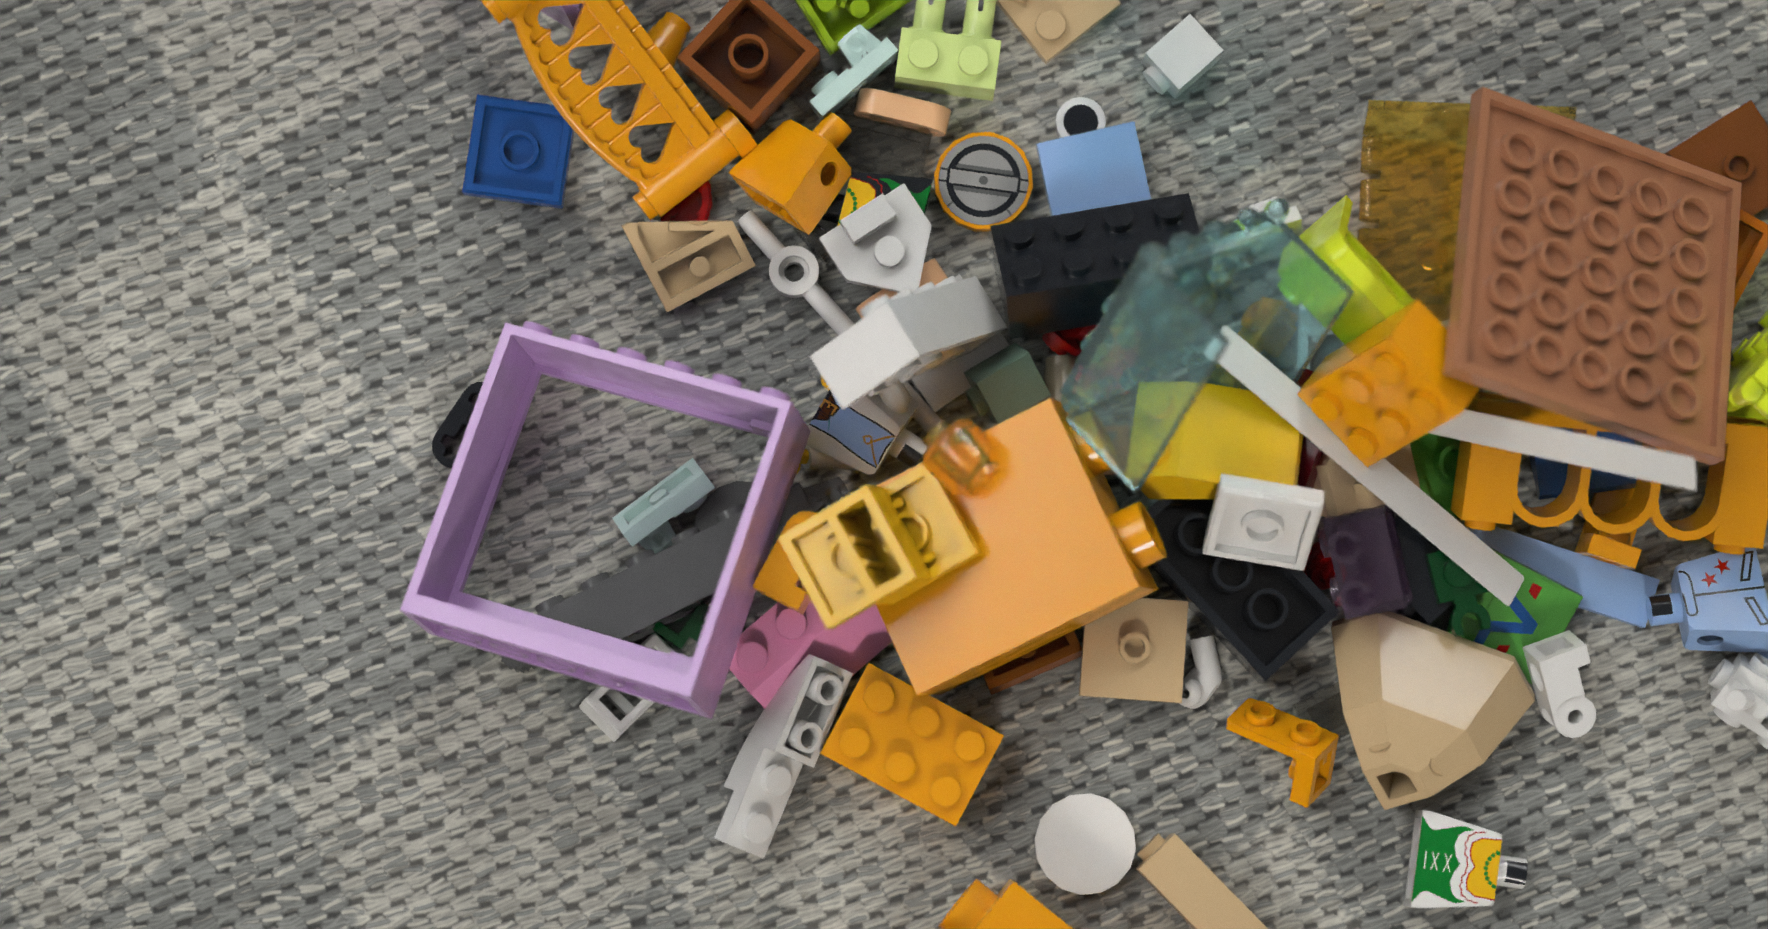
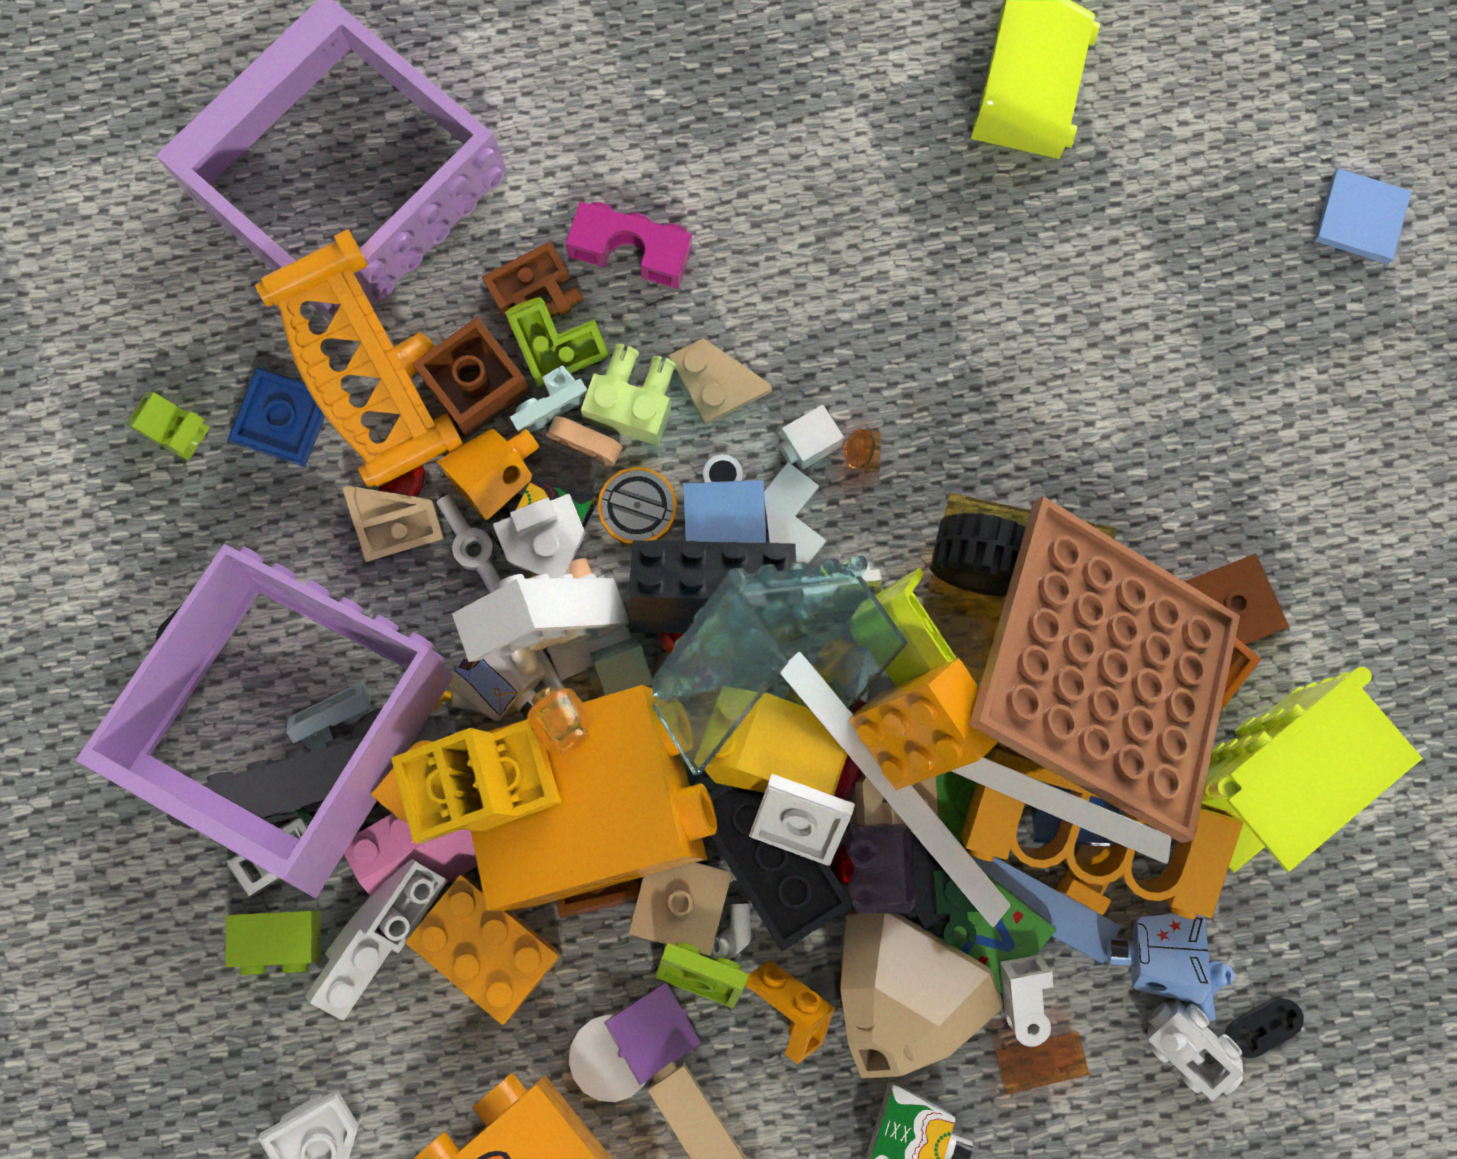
camera: 10 degrees right, 5 degrees down
none -> lime brick [125,391,210,461]
none -> lime brick [225,910,321,975]
none -> medium lavender piece [604,982,701,1085]
none -> lime plate [655,942,749,1009]
none -> white tile [764,462,826,573]
none -> clear orange plate [844,429,881,472]
none -> black tyre [930,513,1026,597]
none -> clear orange plate [994,1030,1090,1095]

